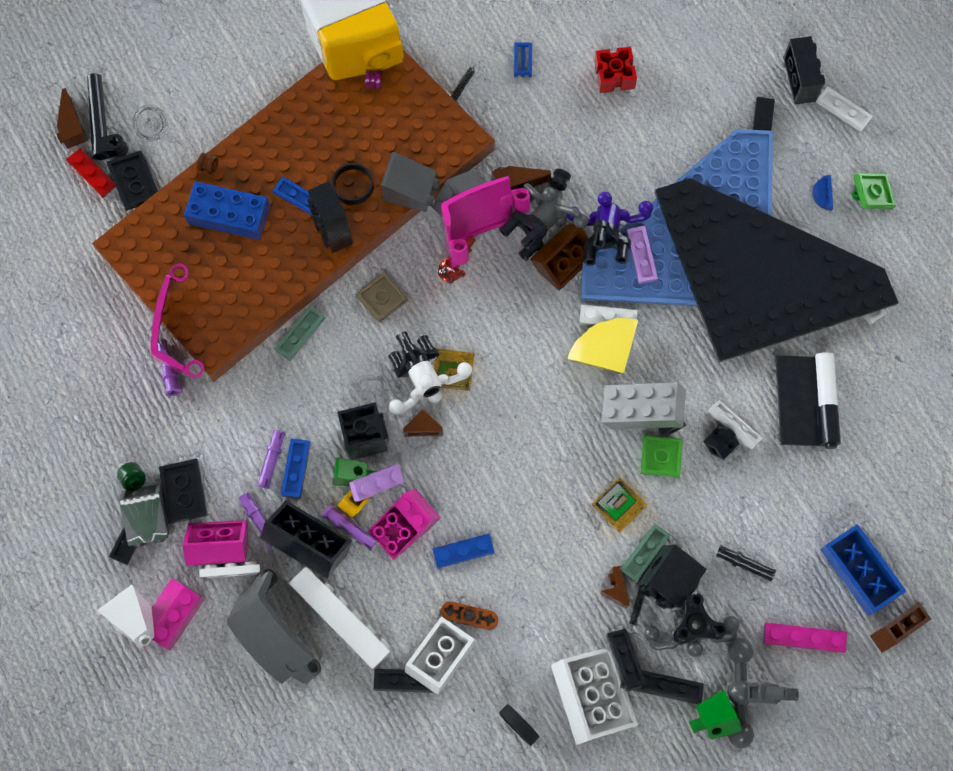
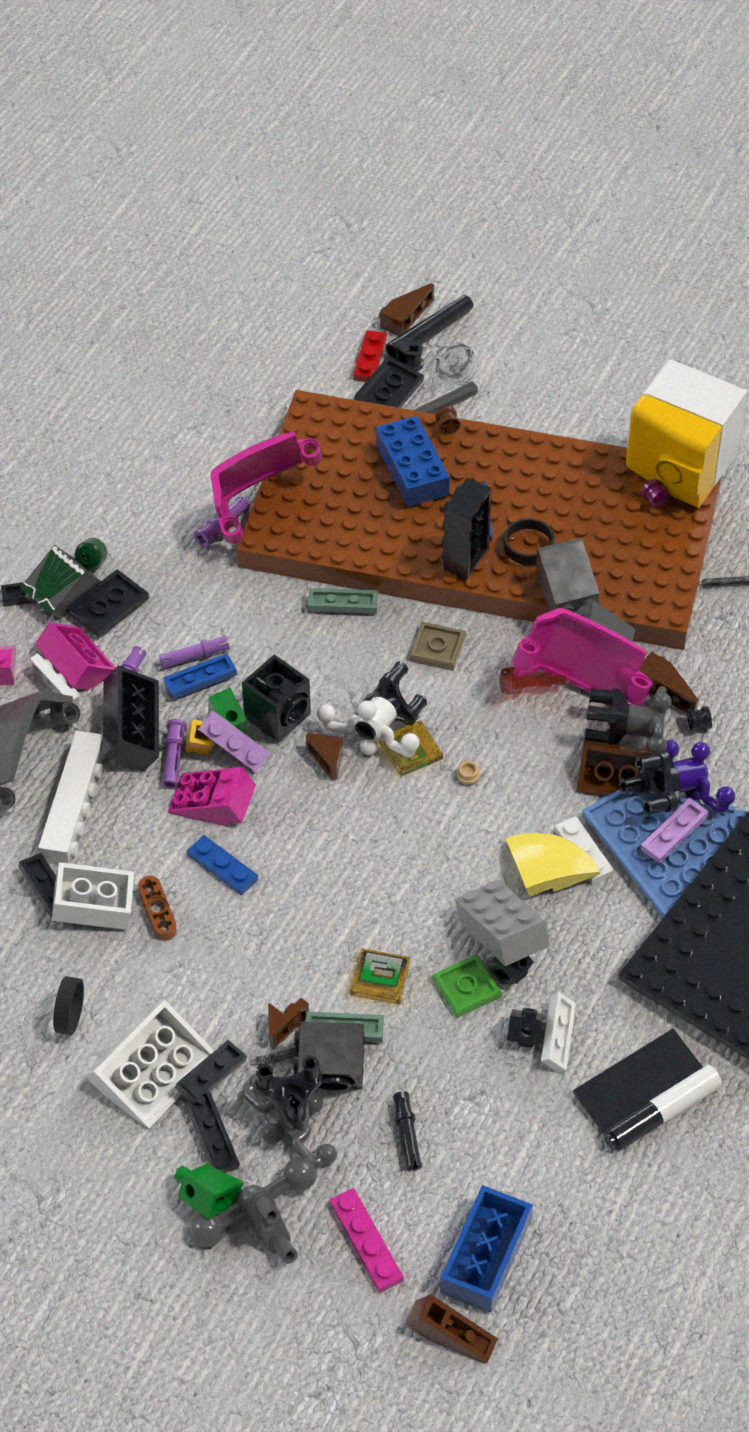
camera: 55 degrees right, 20 degrees down
none -> dark grey axle [414,382,478,414]
none -> tan plate [457,761,481,784]

